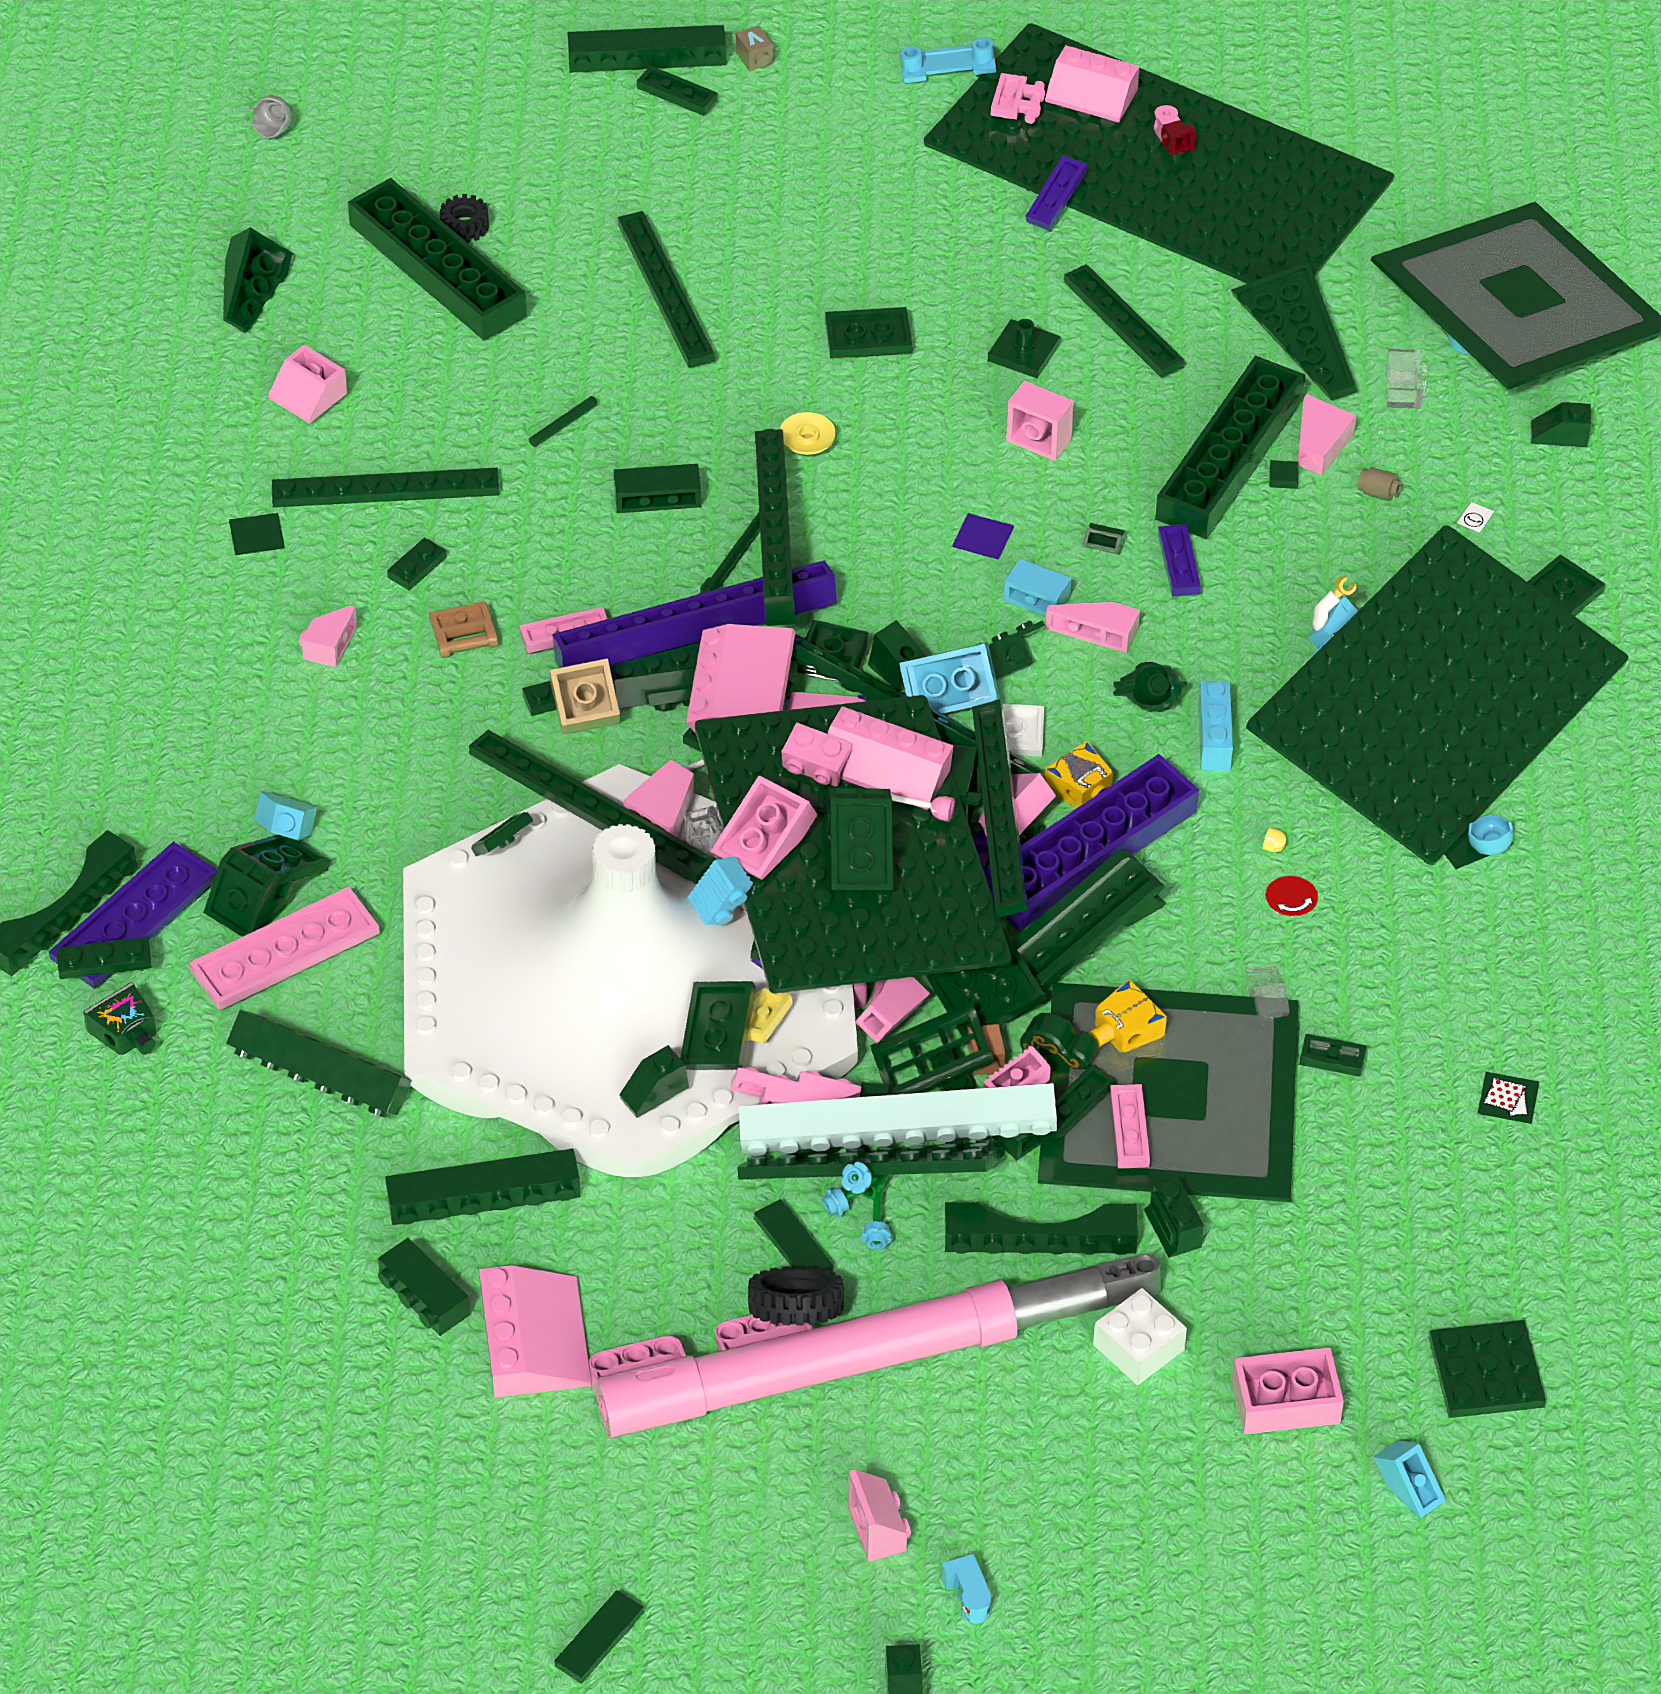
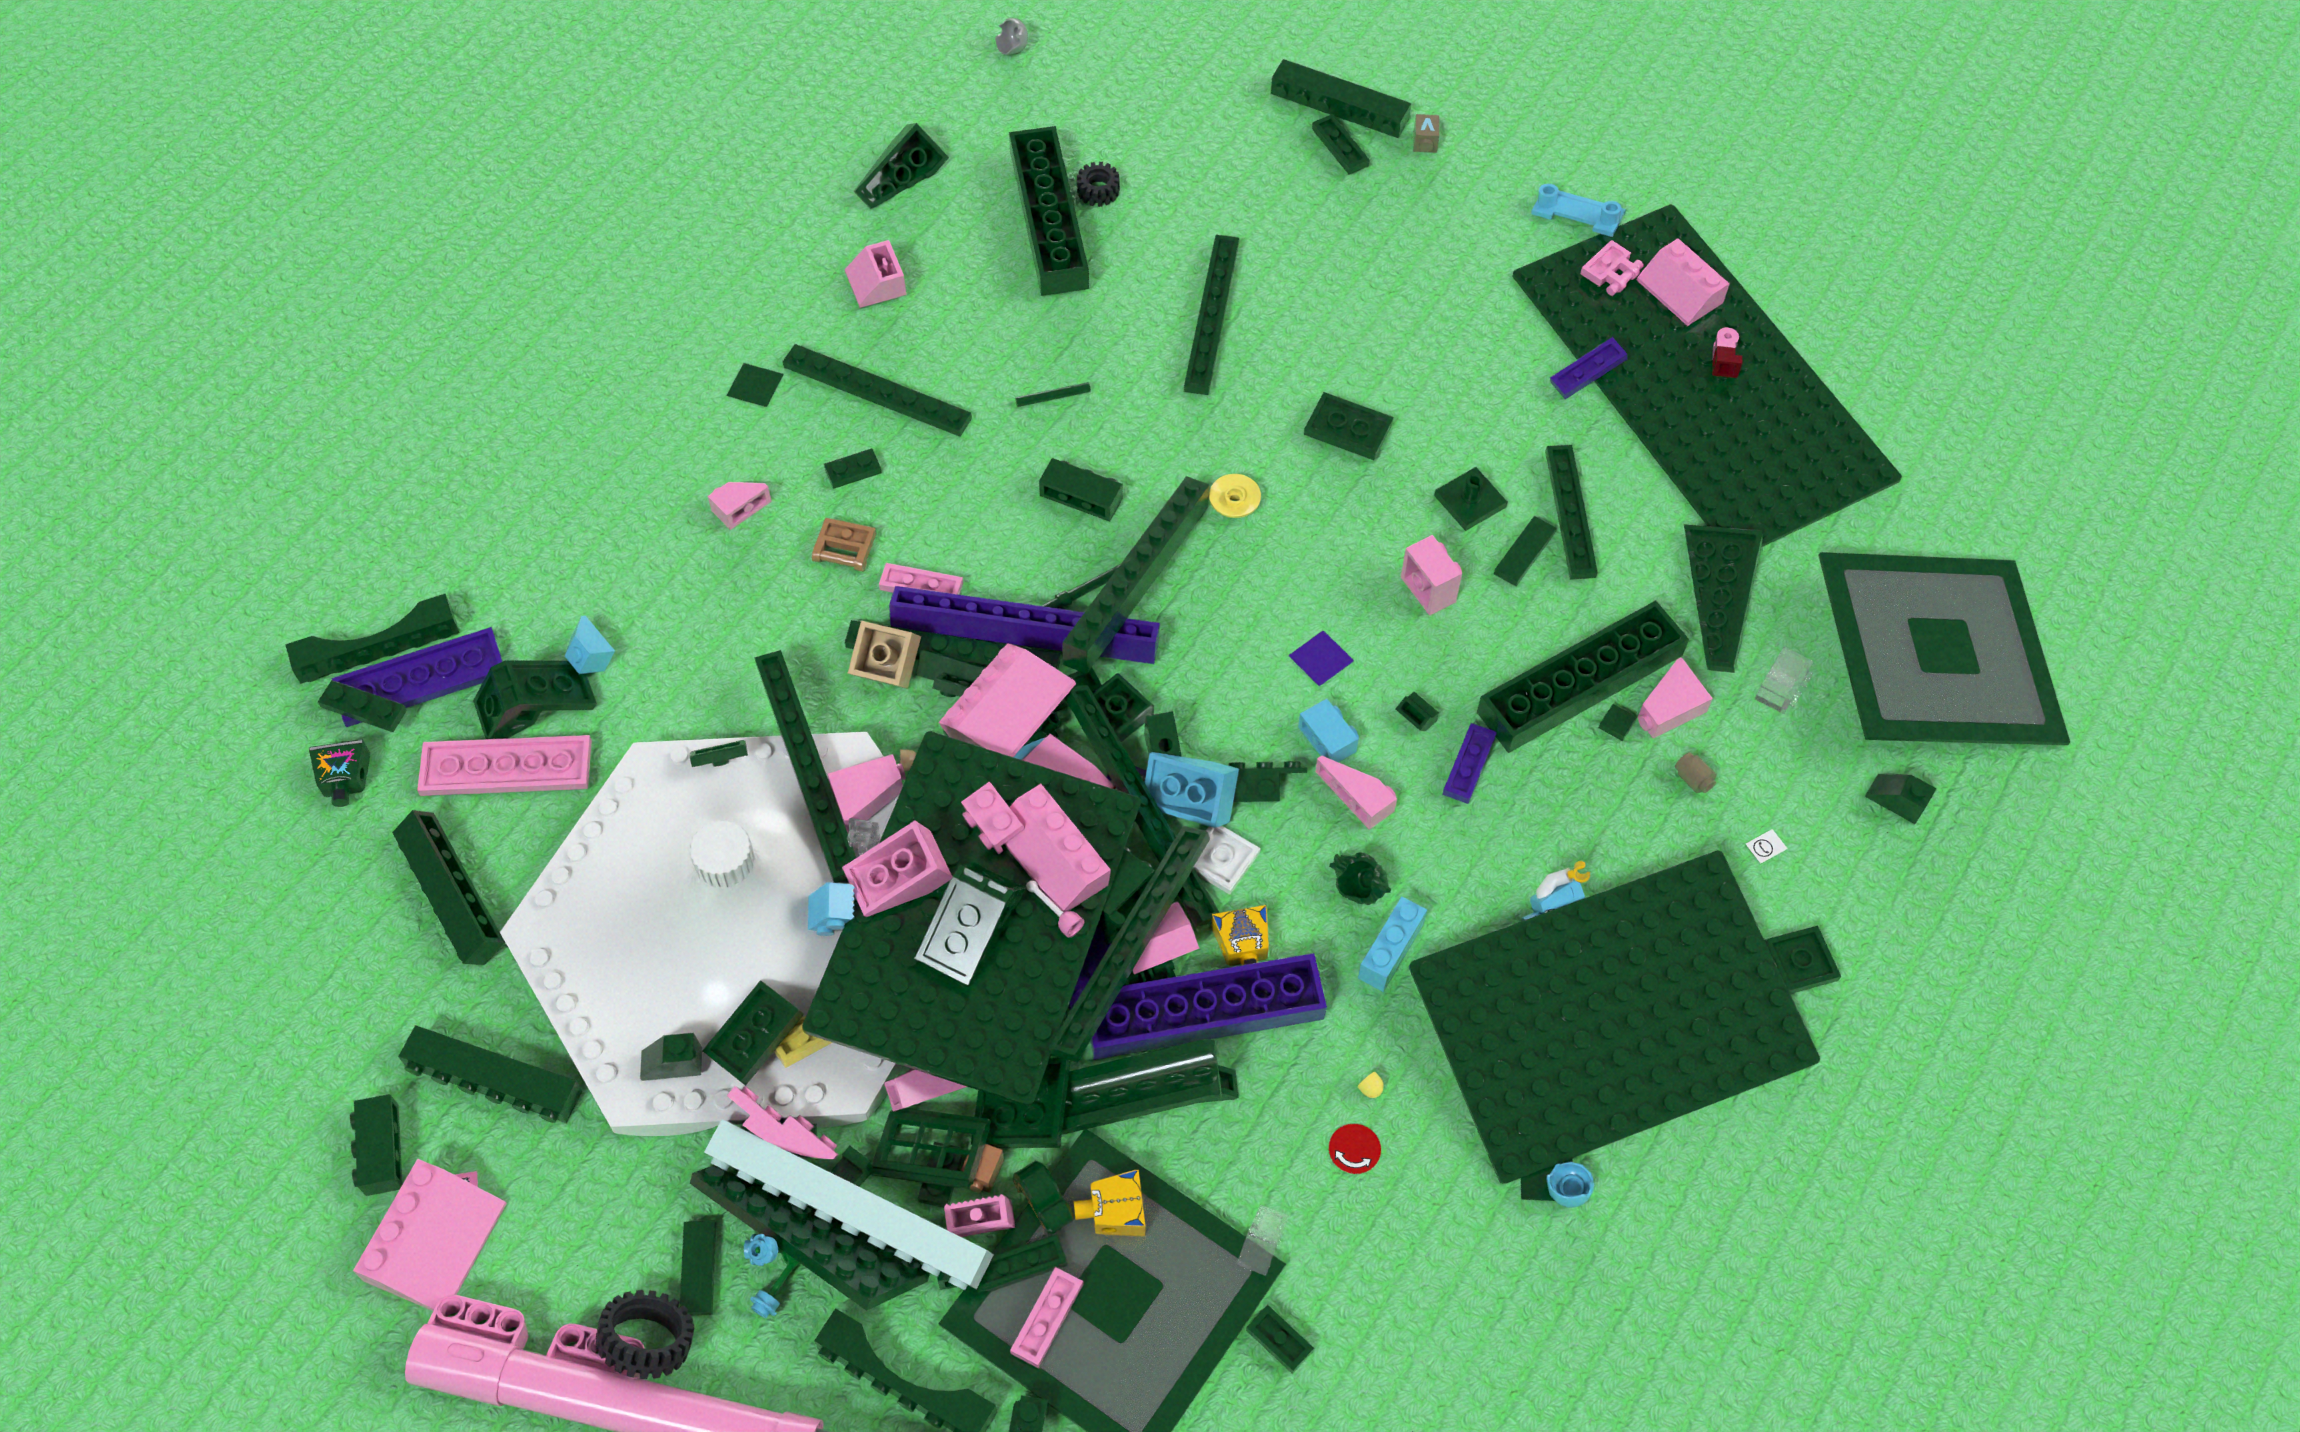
camera: 30 degrees right, 10 degrees up
none -> dark green tile [1494,516,1557,586]

